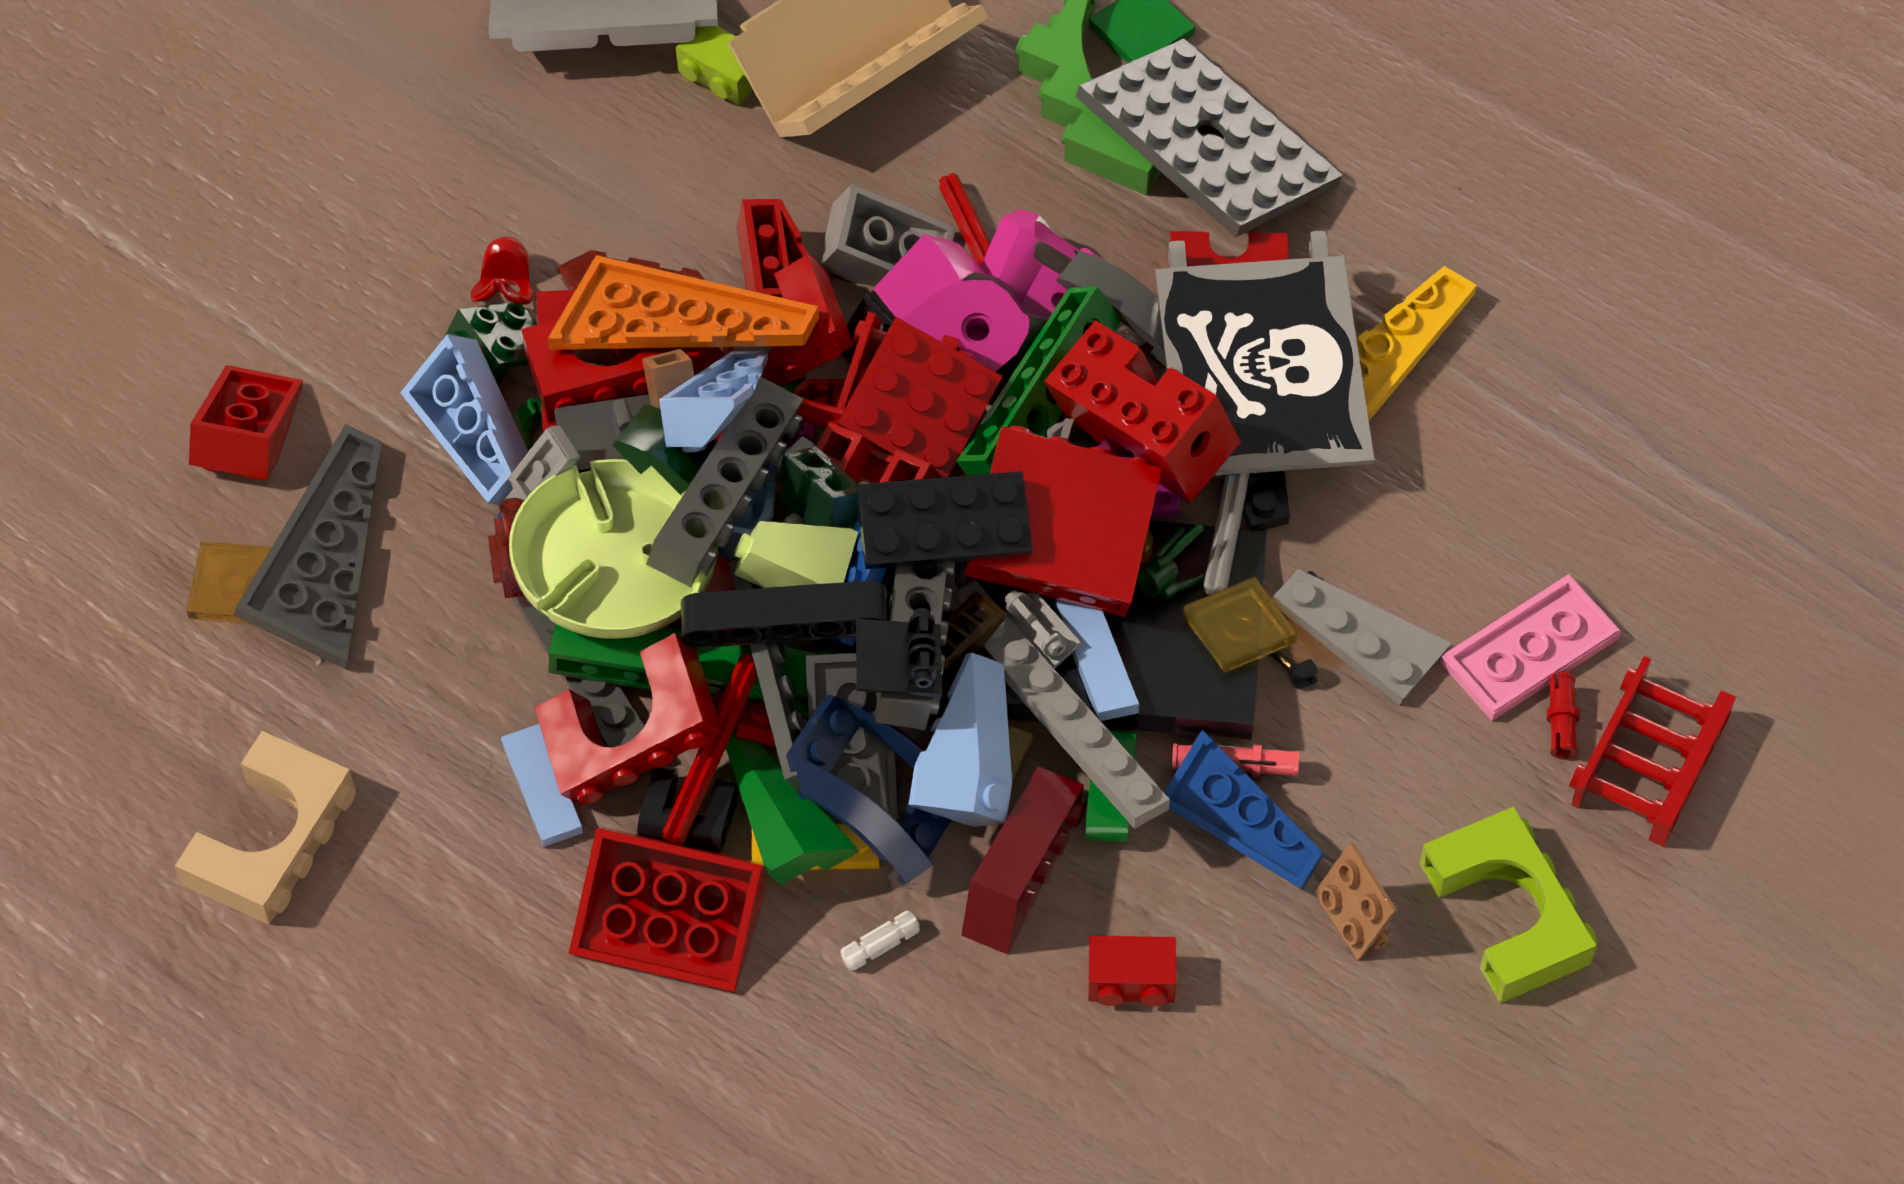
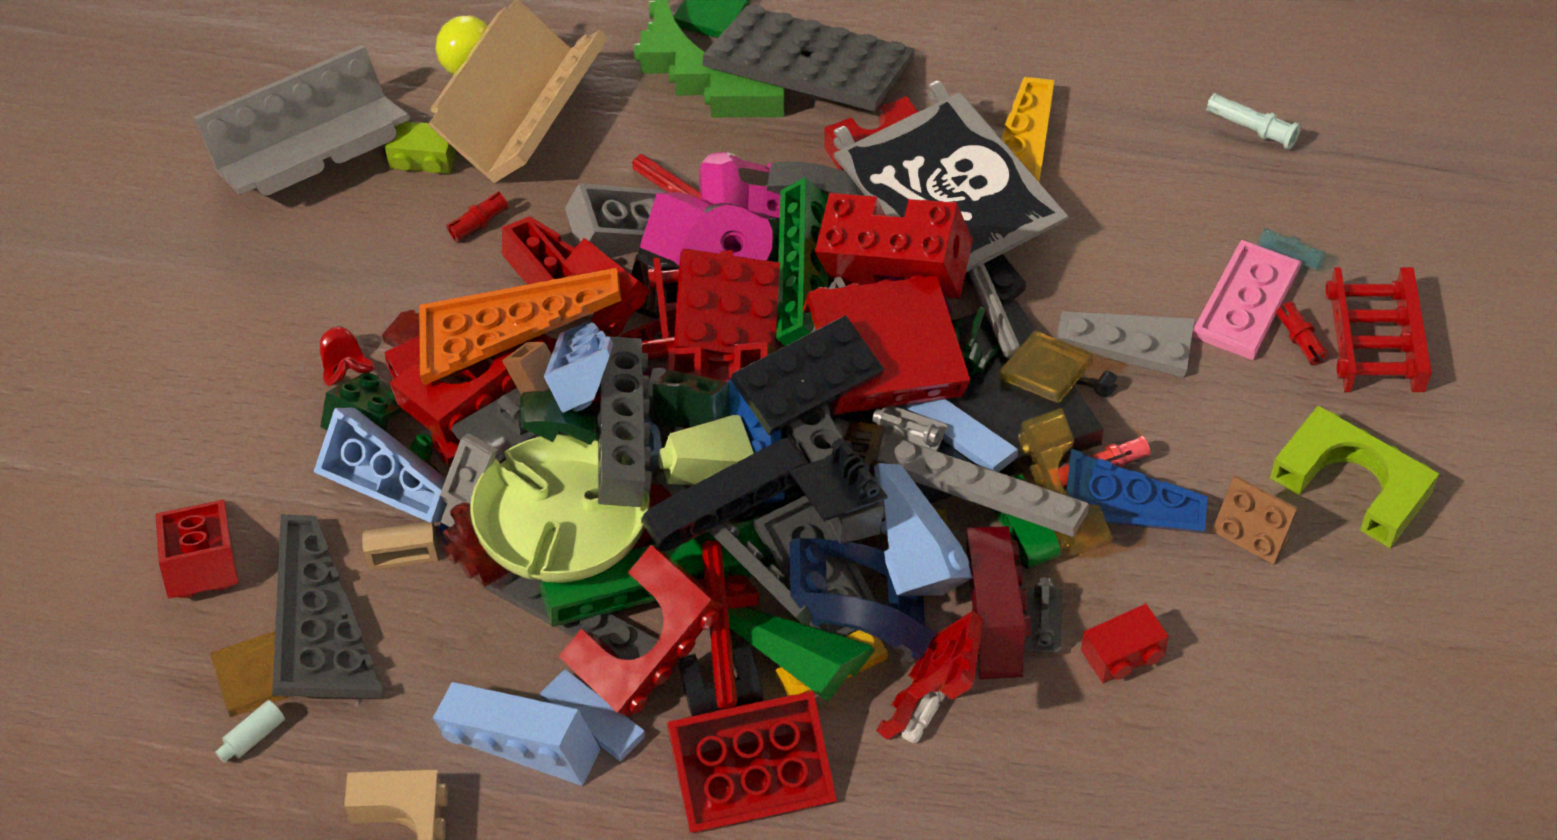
camera: 25 degrees left, 5 degrees down
none -> light aqua cylinder [215,700,285,763]
none -> tan brick [362,522,438,571]
none -> light blue wedge [433,682,601,786]
none -> red pin [446,191,509,242]
none -> red wing [876,610,984,740]
none -> clear yellow arch [1017,408,1112,557]
none -> dark grey hinge [1024,578,1062,653]
none -> light aqua pin [1206,93,1301,150]
none -> clear light blue pin [1257,227,1326,271]

